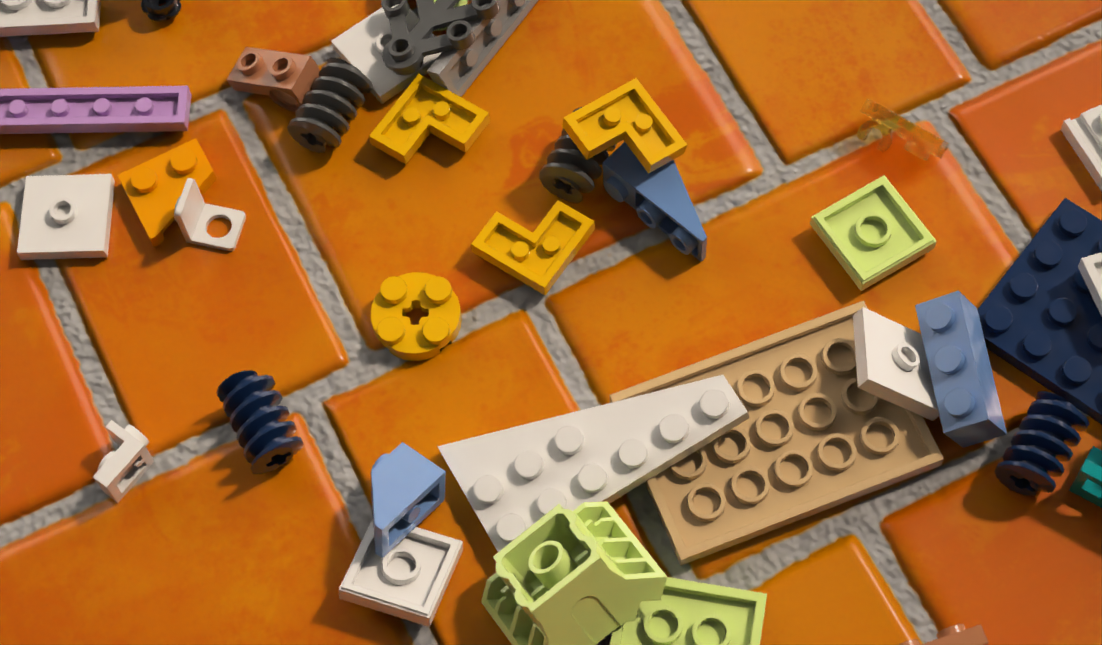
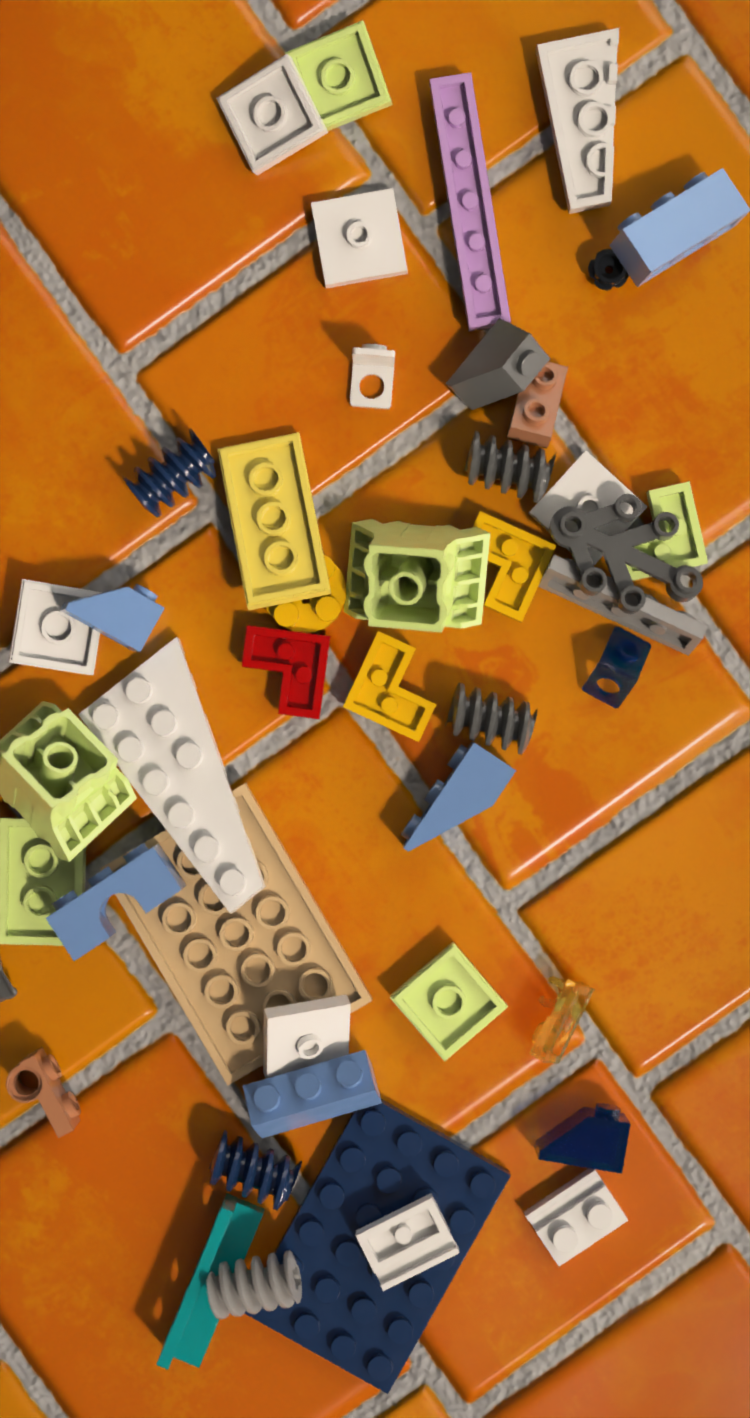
camera: 75 degrees right, 25 degrees up
white bracket [93,420,155,503] -> none
light orange wing [118,138,217,247] -> none
yellow plate [562,78,687,174] -> none
none -> medium blue arch [46,843,186,961]
none -> light yellow tile [218,432,331,610]
none -> red plate [242,625,331,719]
none -> yellowish green slope [344,519,490,633]
none -> dark grey slope [446,318,551,410]
none -> clear blue slope [534,1103,631,1174]
none -> bracket [582,626,651,708]

